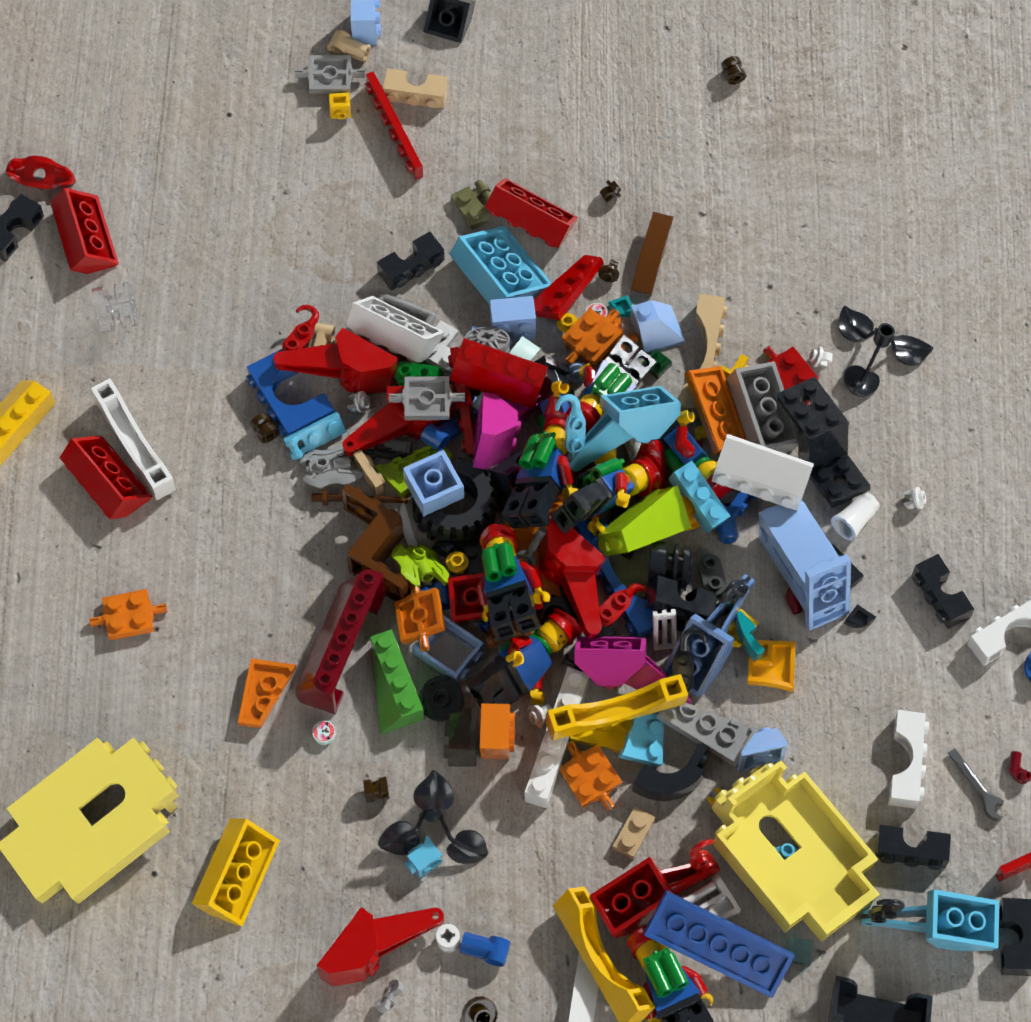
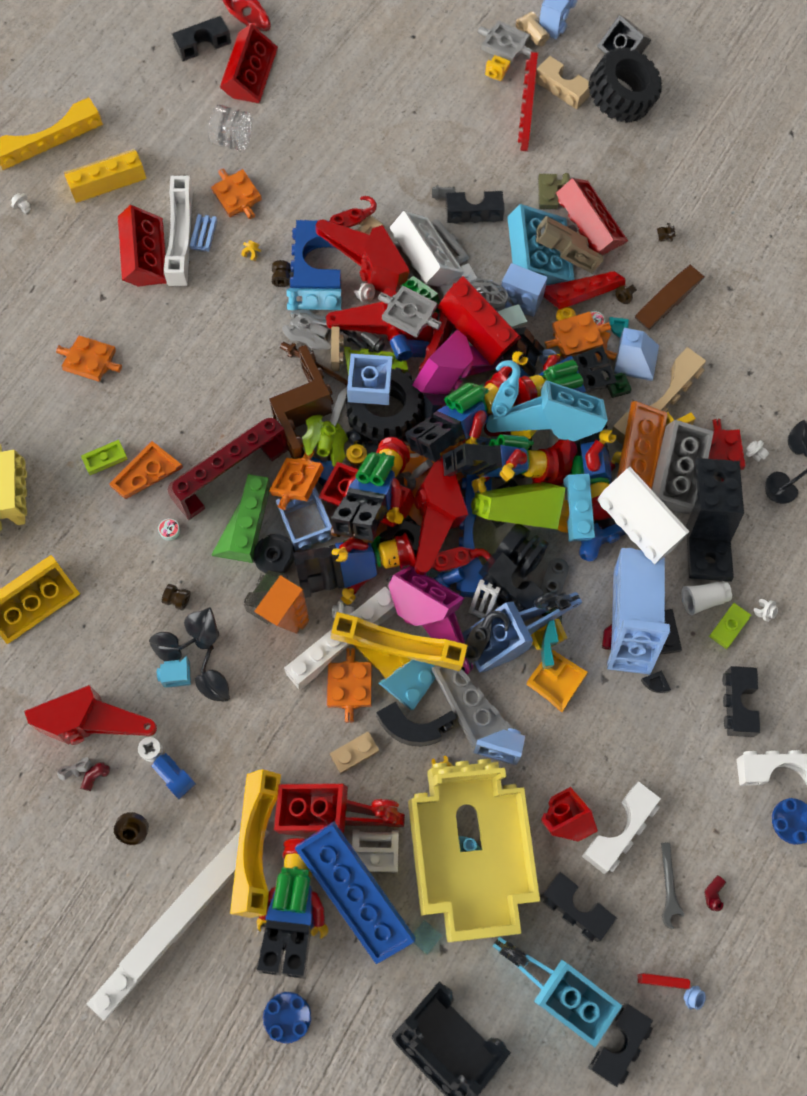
camera: 30 degrees right, 5 degrees up
none -> dark red arm [80,762,110,792]
none -> lime plate [81,440,128,476]
none -> light blue tile [190,214,217,252]
none -> orange plate [211,168,262,220]
none -> yellow plate [241,240,262,261]
none -> dark grey pin [432,185,455,200]
none -> blue pin [432,567,466,588]
none -> dark tan plate [536,216,604,274]
none -> red slope [541,787,598,842]
none -> black tyre [589,47,662,123]
none -> lime plate [709,603,751,649]

